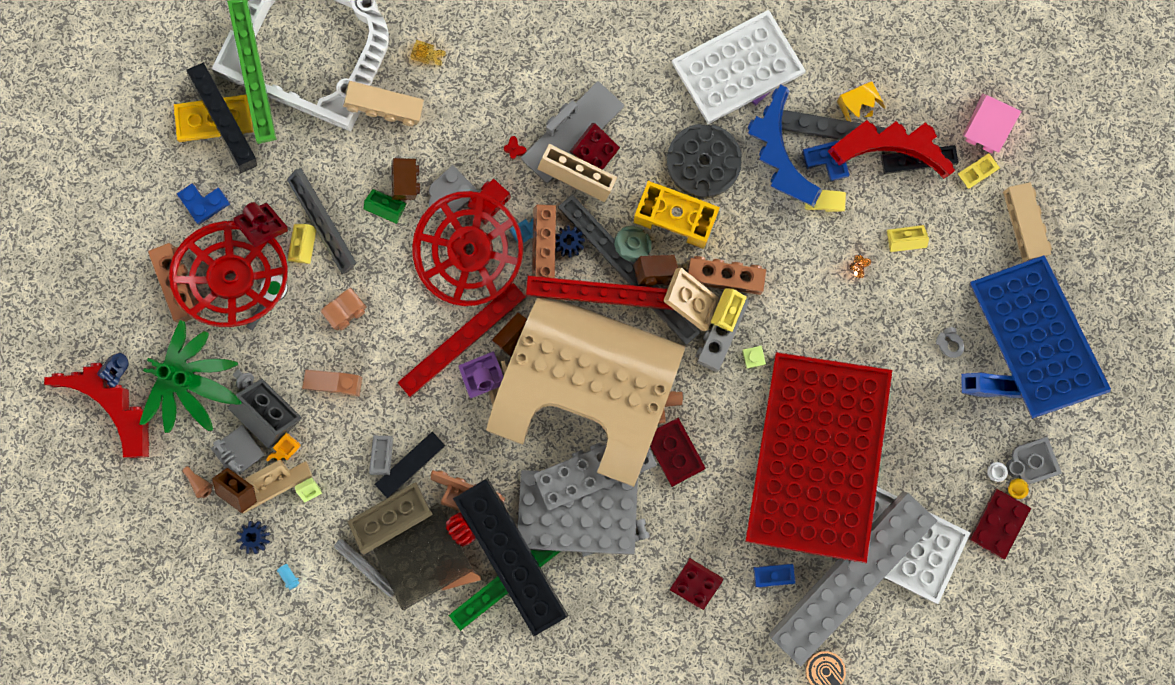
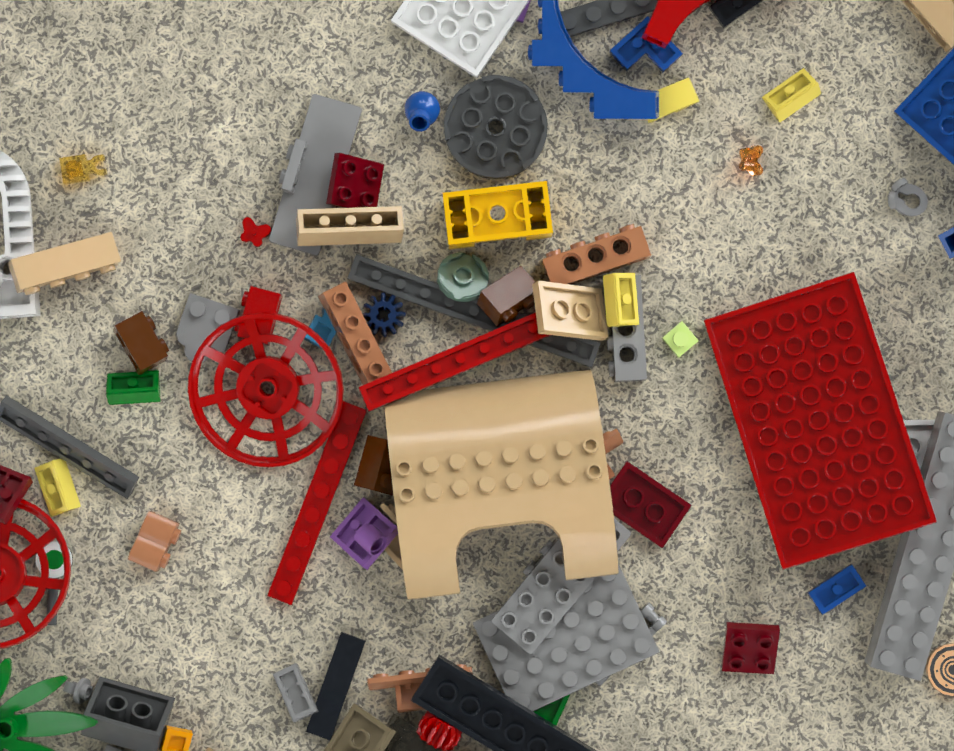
camera: 25 degrees left, 5 degrees up
nougat slope [302,370,363,397] -> none
none -> blue piece [404,91,440,132]

